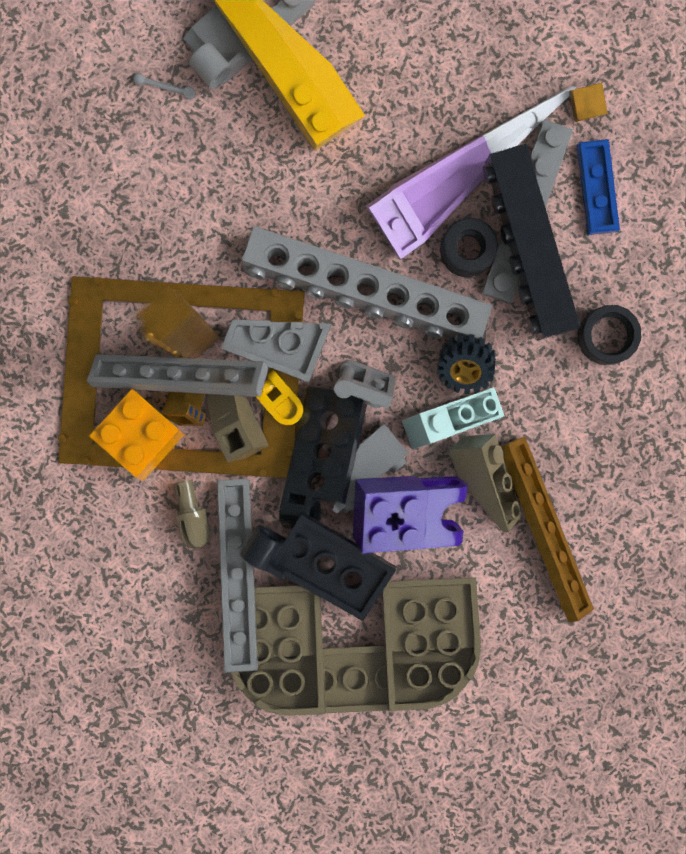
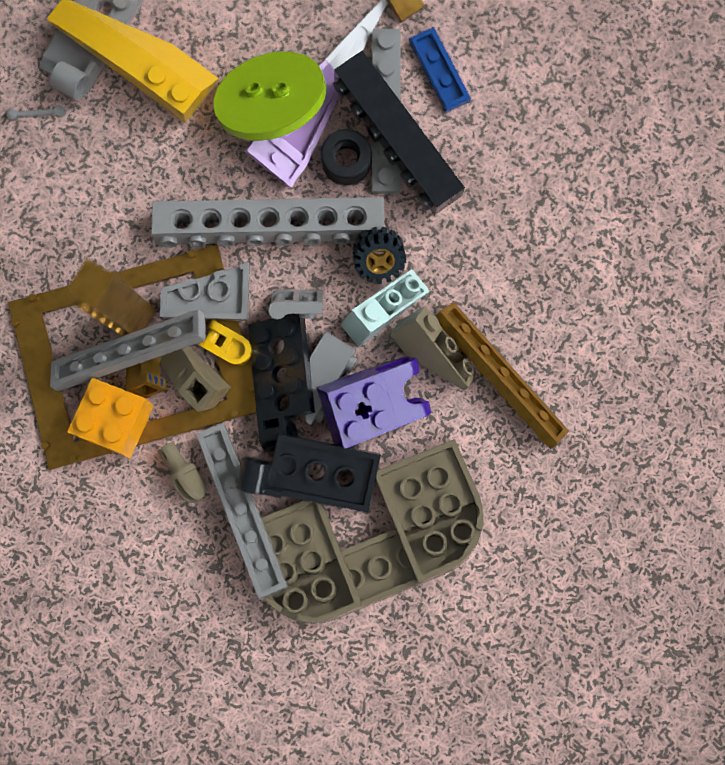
camera: 20 degrees left, 5 degrees down
black tyre [578,305,642,365] -> none
none -> lime plate [213,51,326,141]

